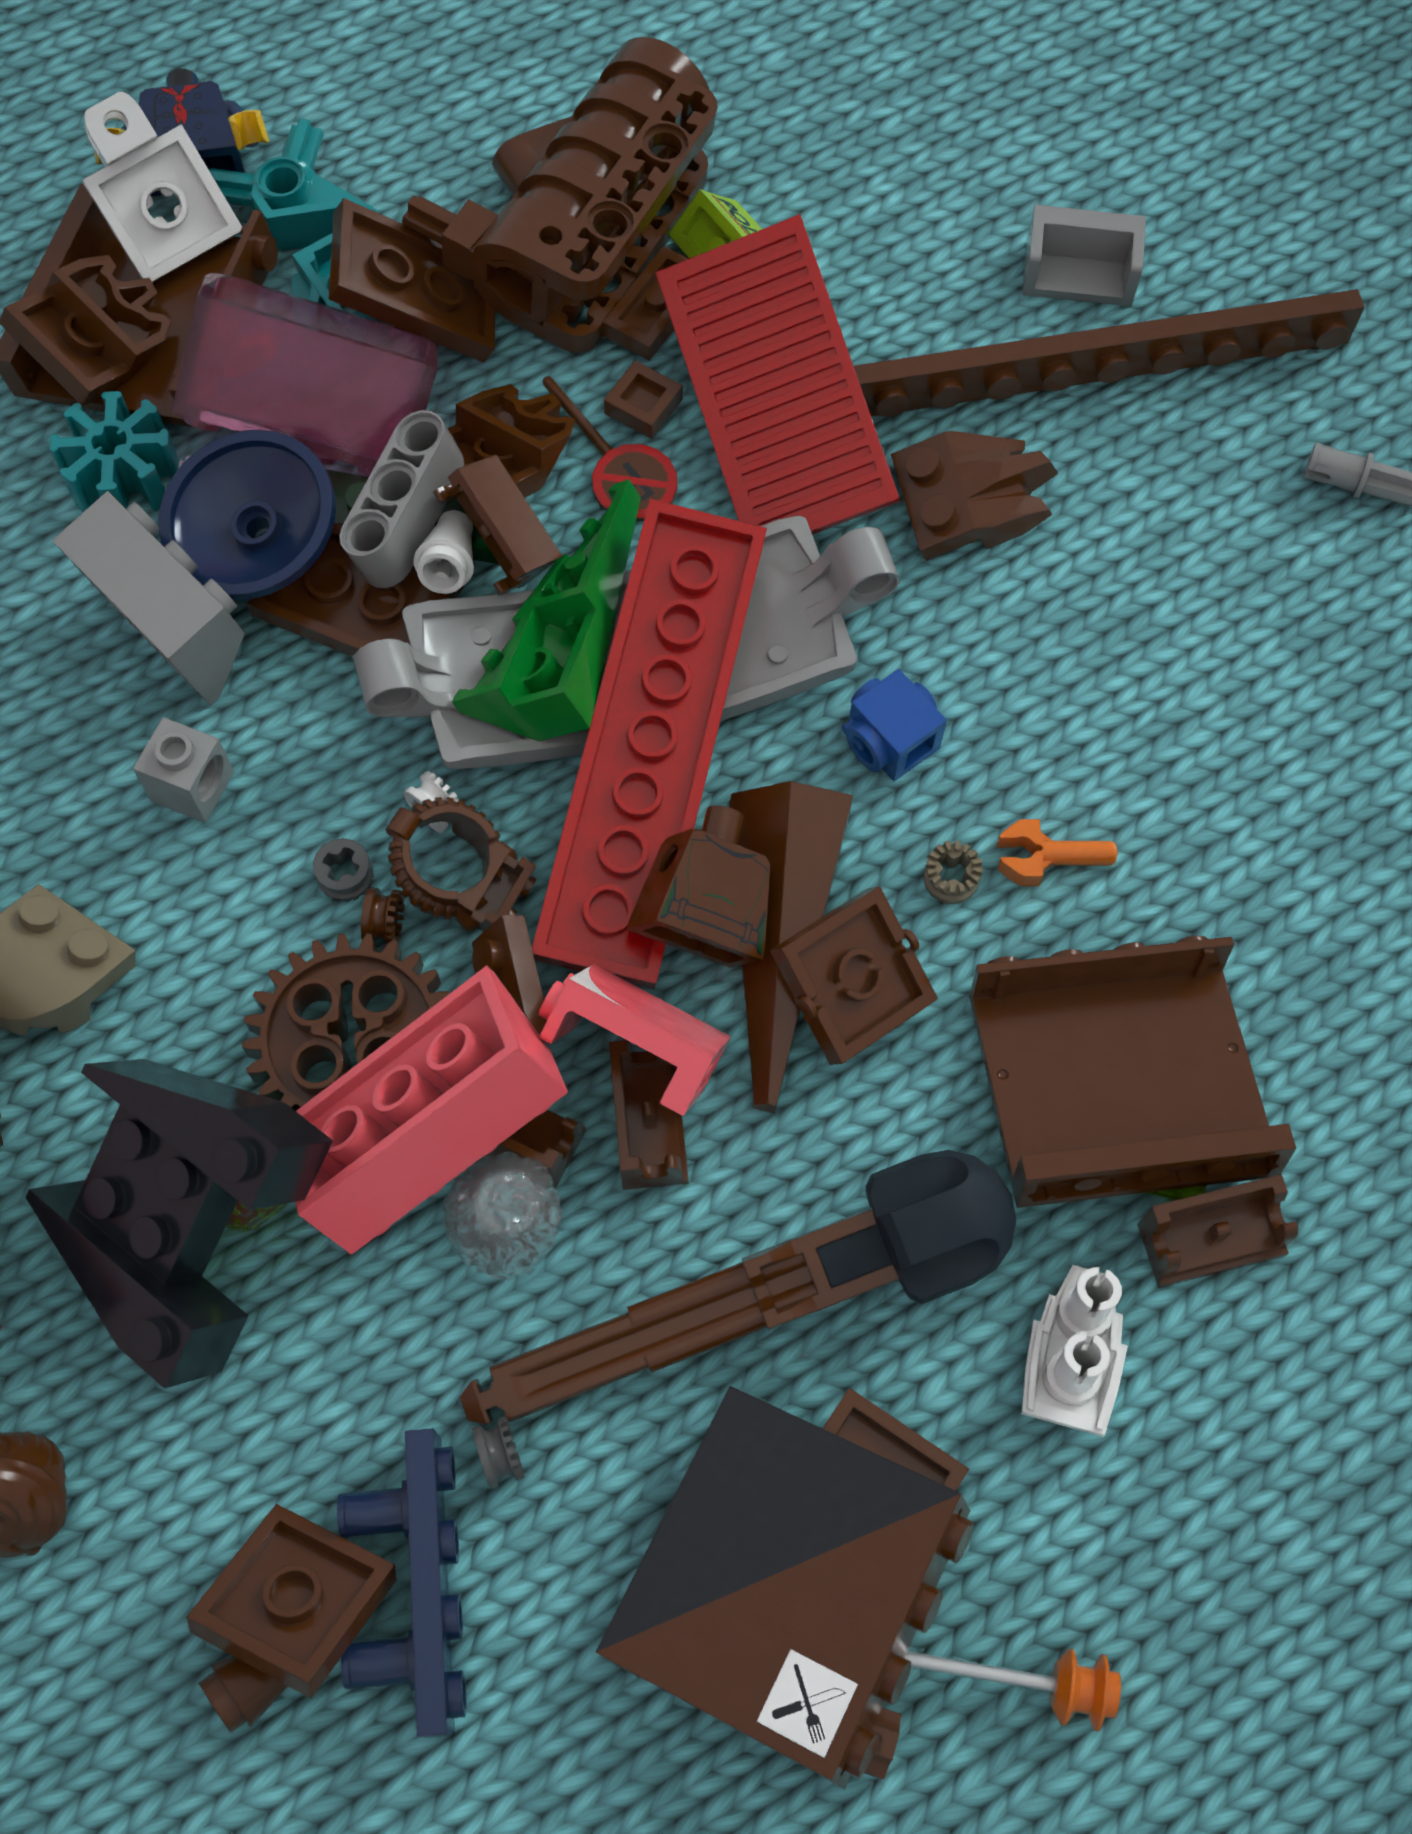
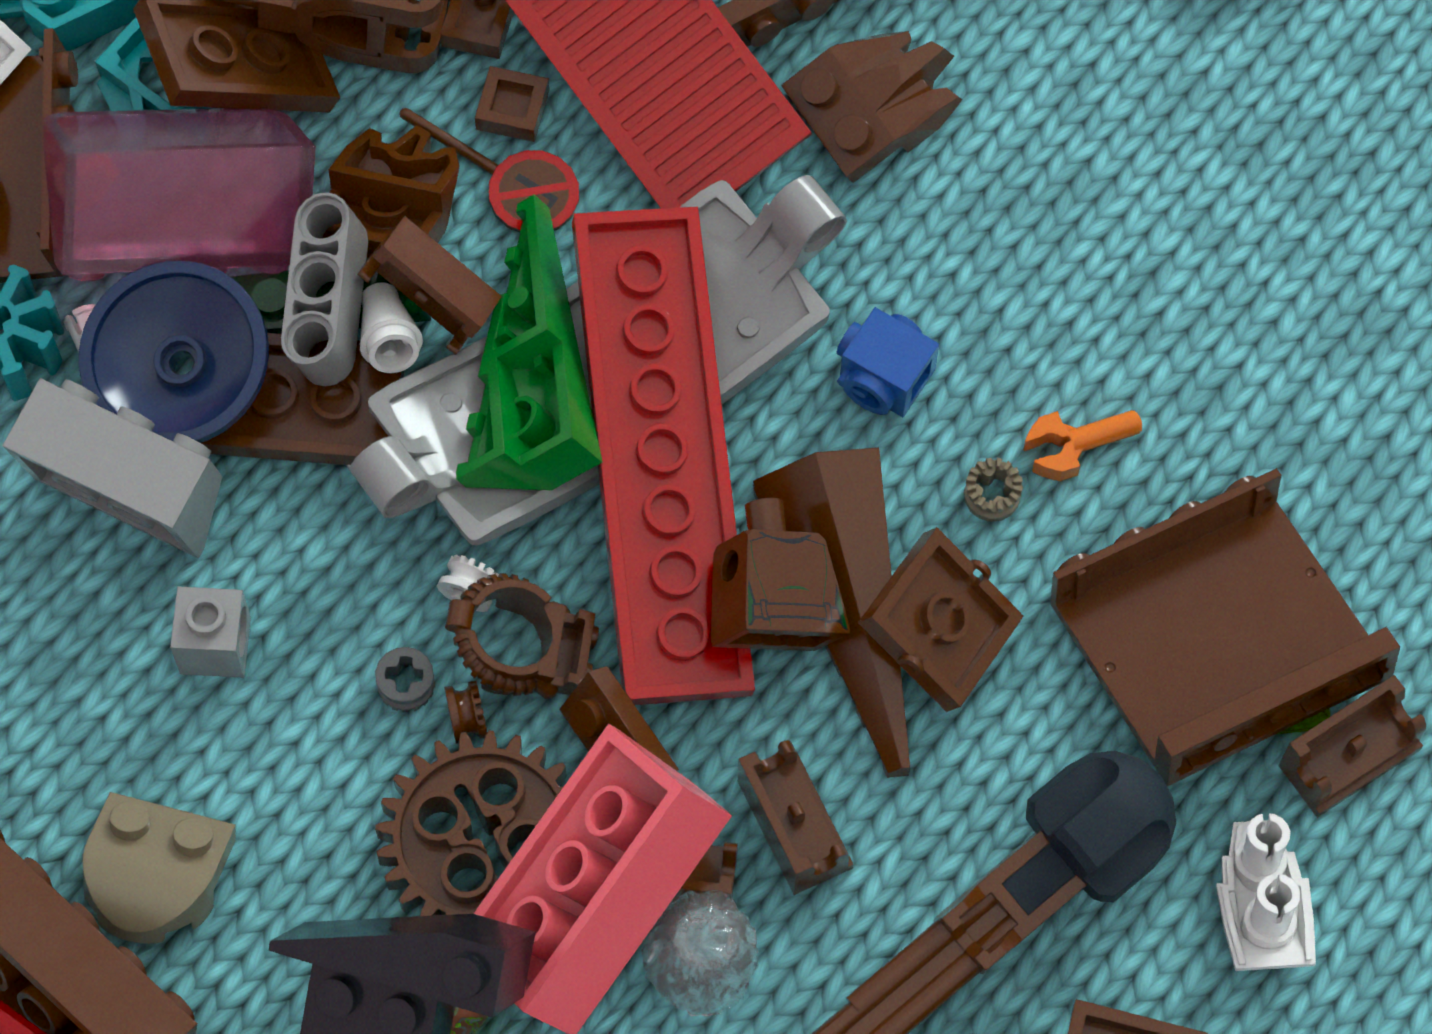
camera: 20 degrees left, 0 degrees up
coral panel [538,964,731,1116] -> none

